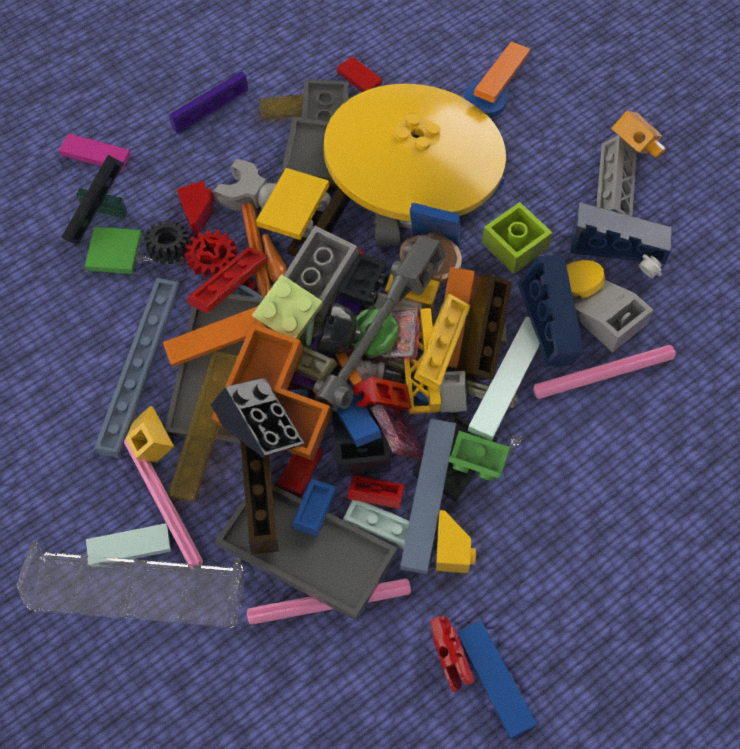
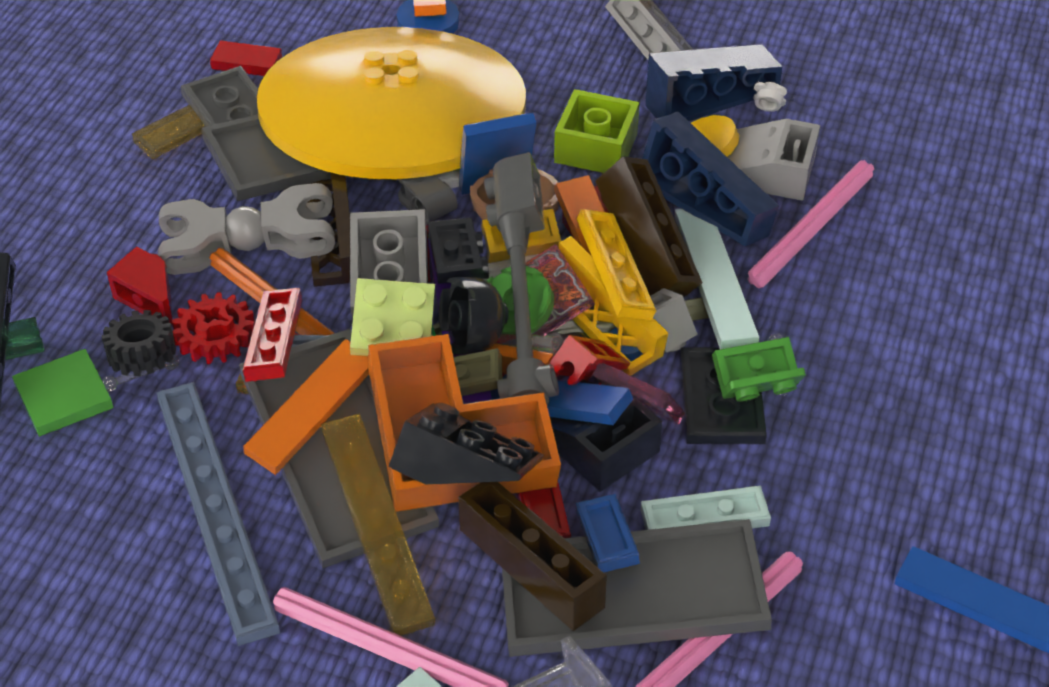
camera: 35 degrees left, 15 degrees down
yellow slope [126,406,174,463] -> none
dark purple tile [169,71,249,133] -> none
yellow tile [256,168,329,240] -> none
orange piece [261,234,287,283] -> none
red tile [347,475,405,509] -> none
sand blue tile [400,419,456,574] -> none
red hinge [430,616,474,692] -> none
yellow slope [436,510,476,573] -> none

